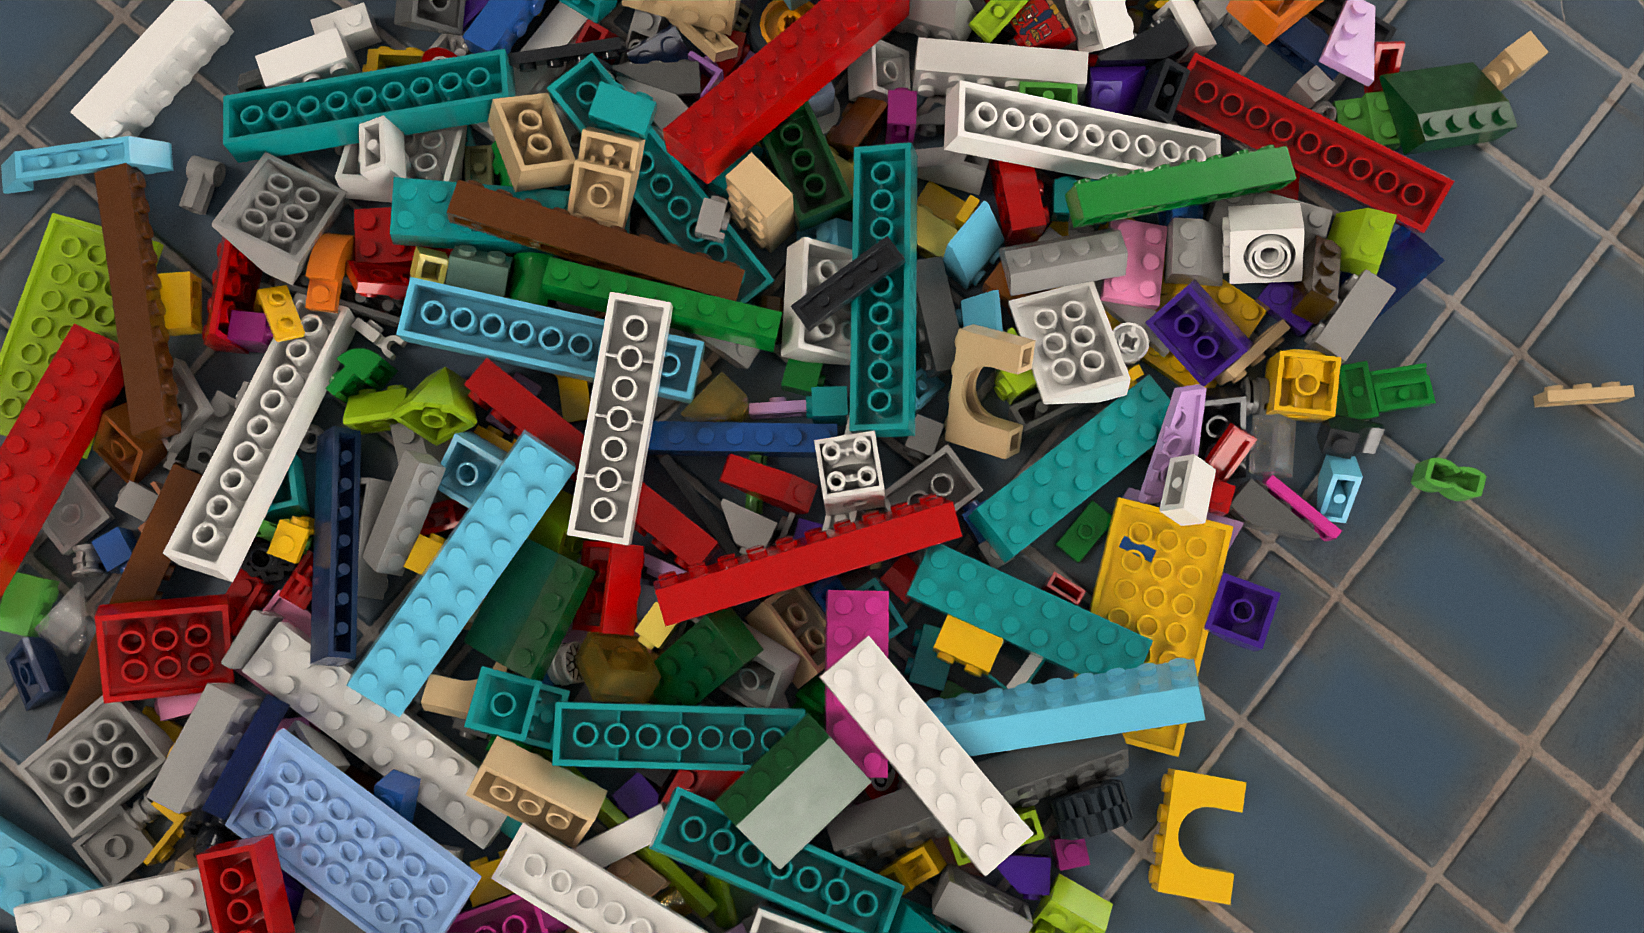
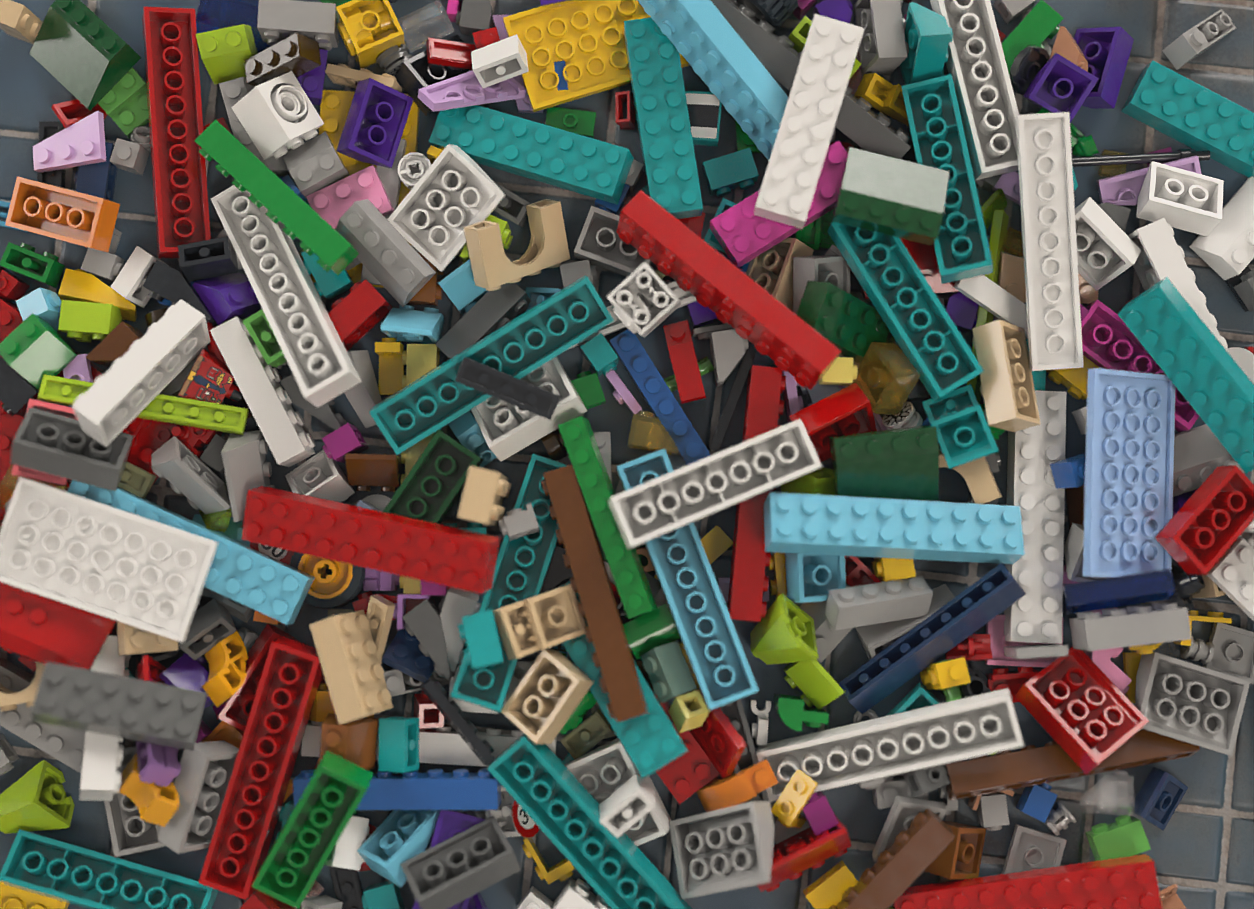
camera: 120 degrees left, 5 degrees up
yellow brick [933,614,1004,677] -> none

